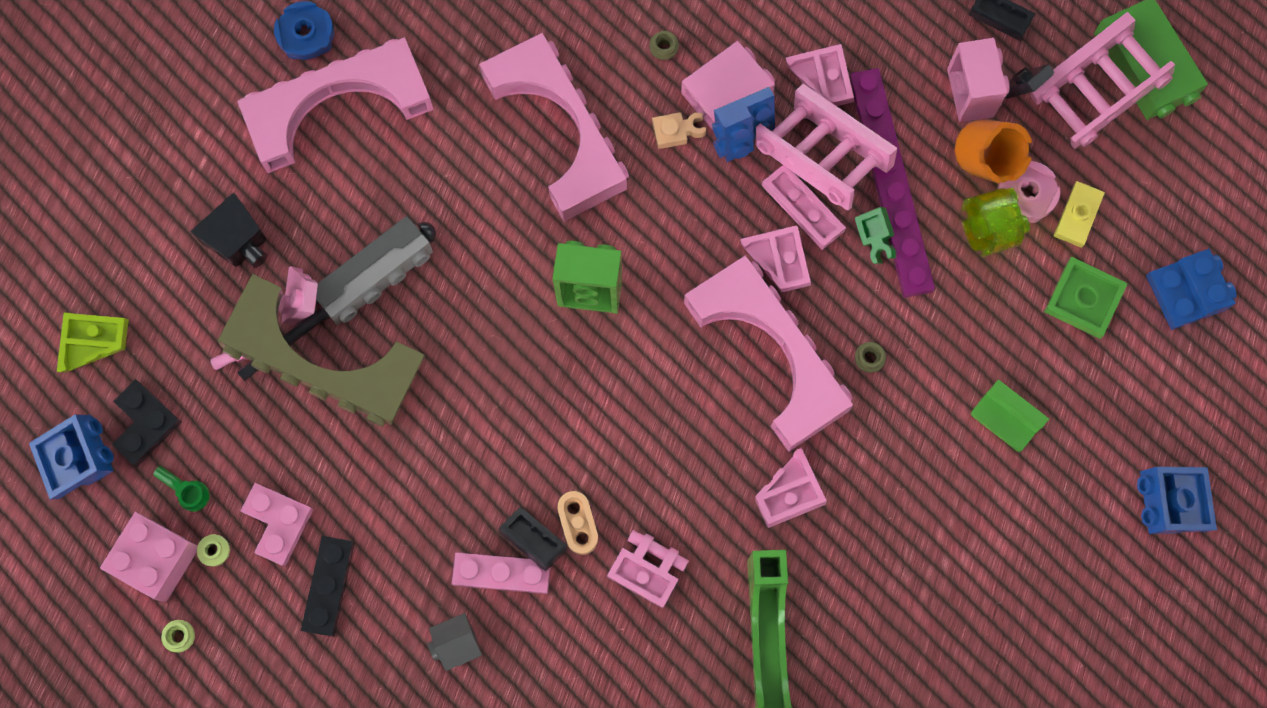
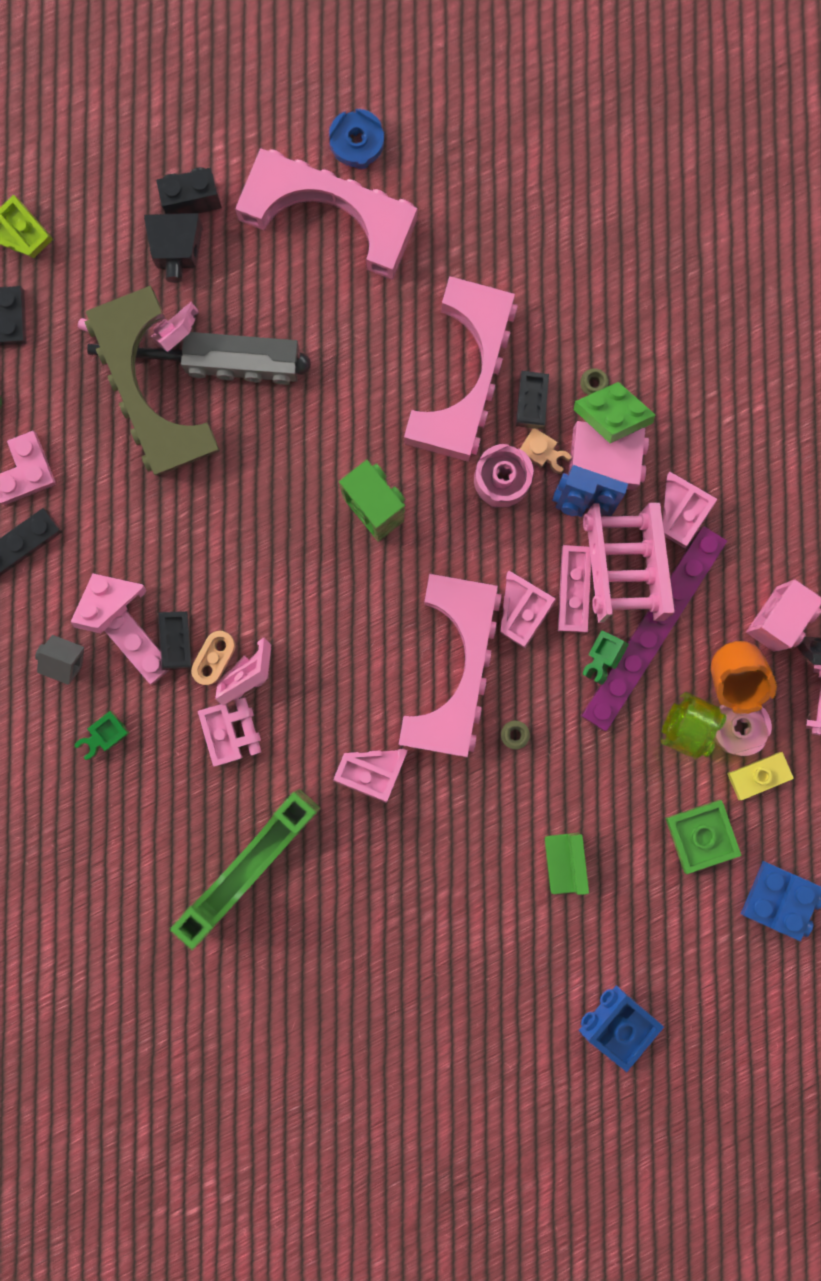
camera: 40 degrees right, 10 degrees up
none -> bright pink wing [71,574,146,634]
none -> green plate [74,711,130,760]
none -> black brick [156,167,222,214]
none -> bright pink wing [215,638,271,706]
none -> bright pink brick [474,444,534,507]
none -> black plate [516,370,549,430]
none -> bright green plate [574,382,655,443]

